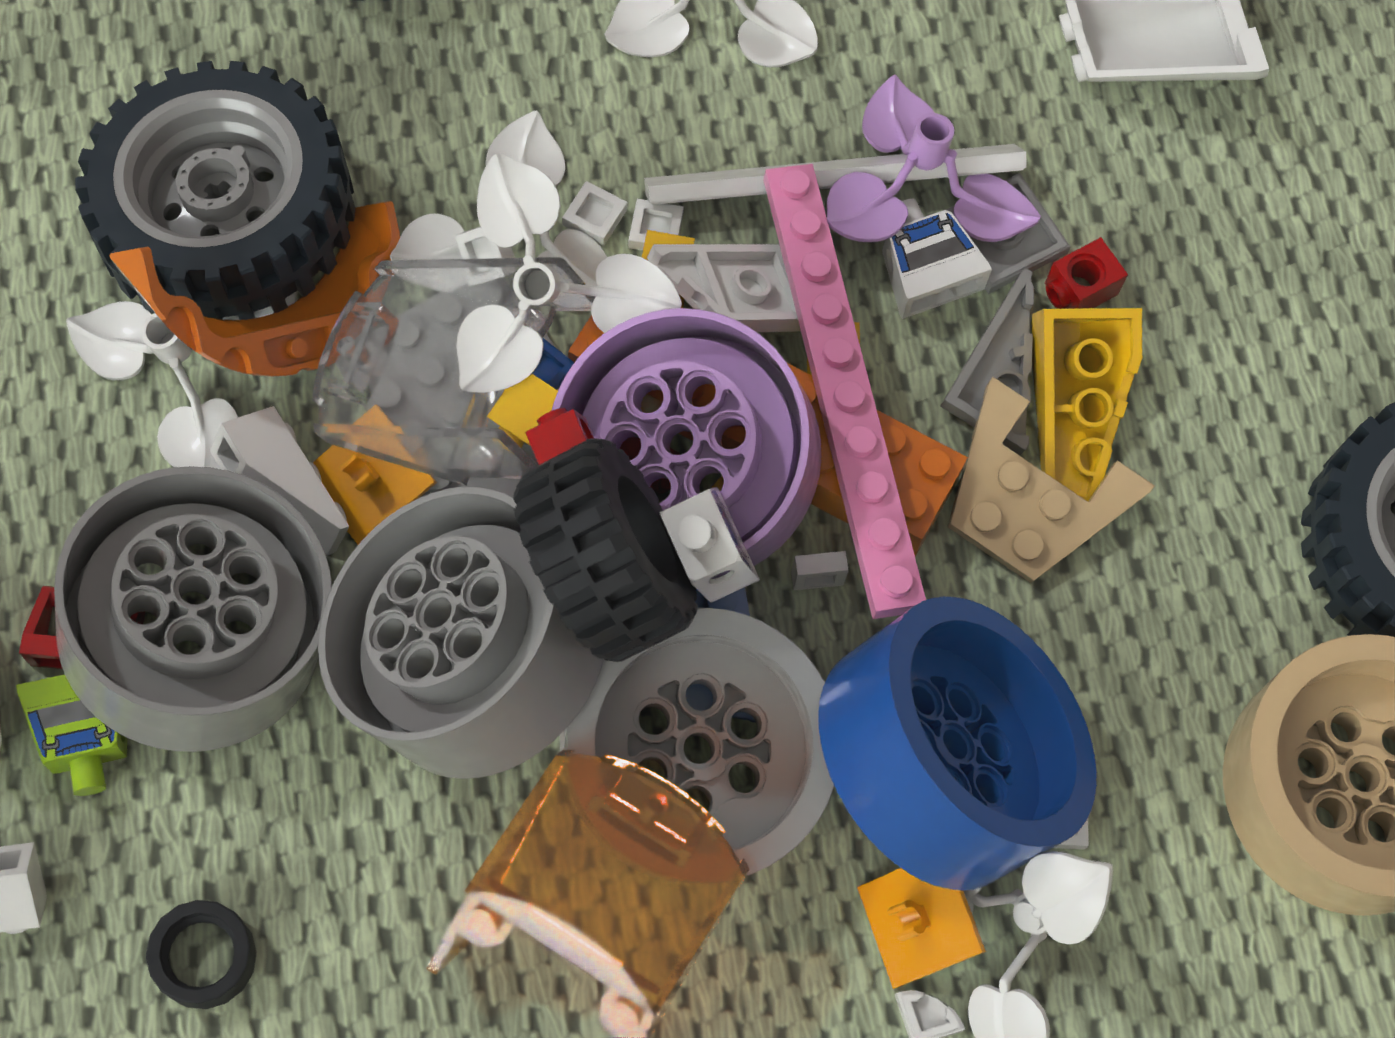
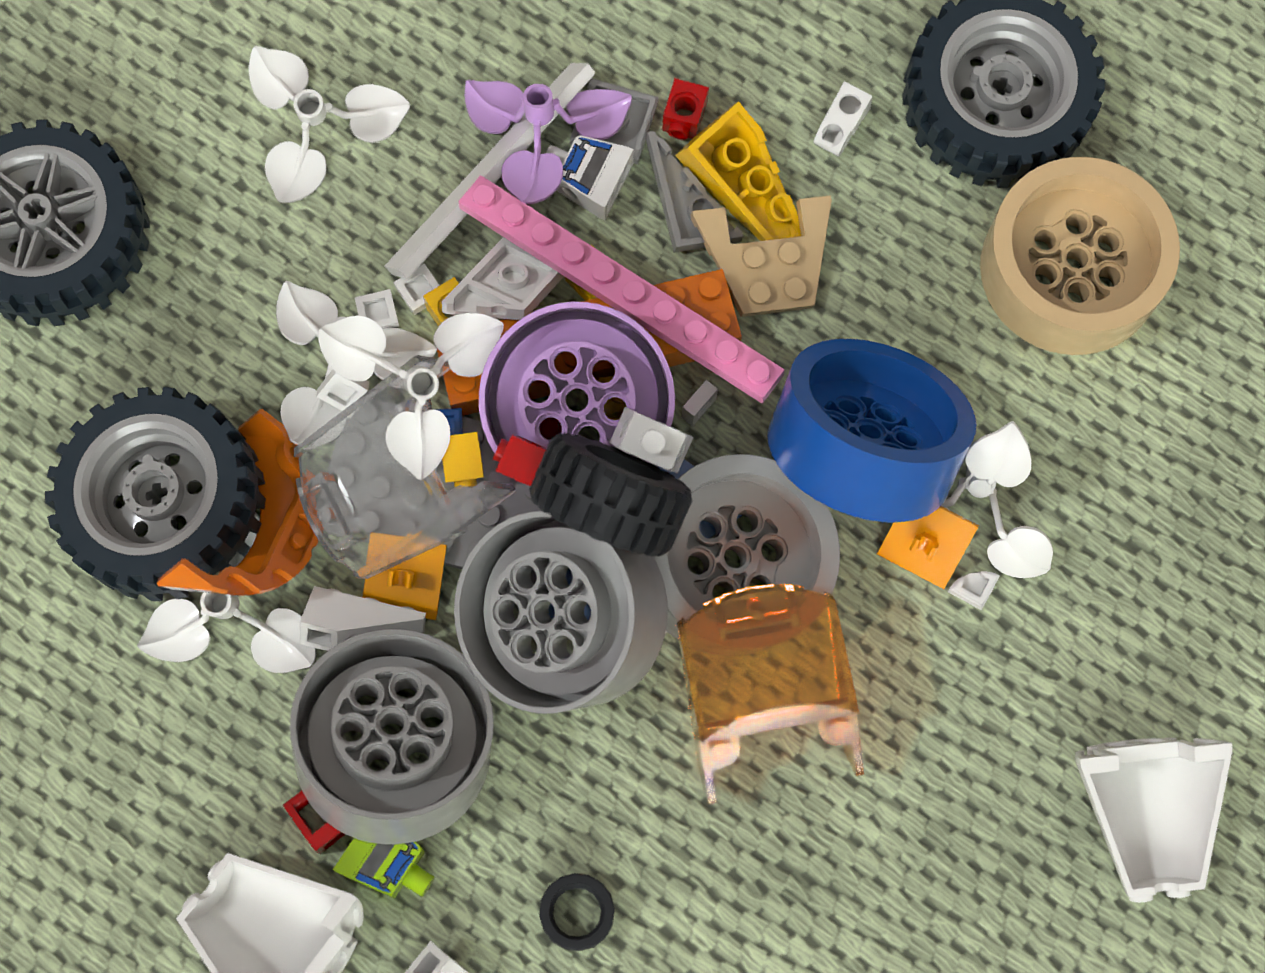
camera: 40 degrees left, 5 degrees up
none -> white leg [813,81,873,157]

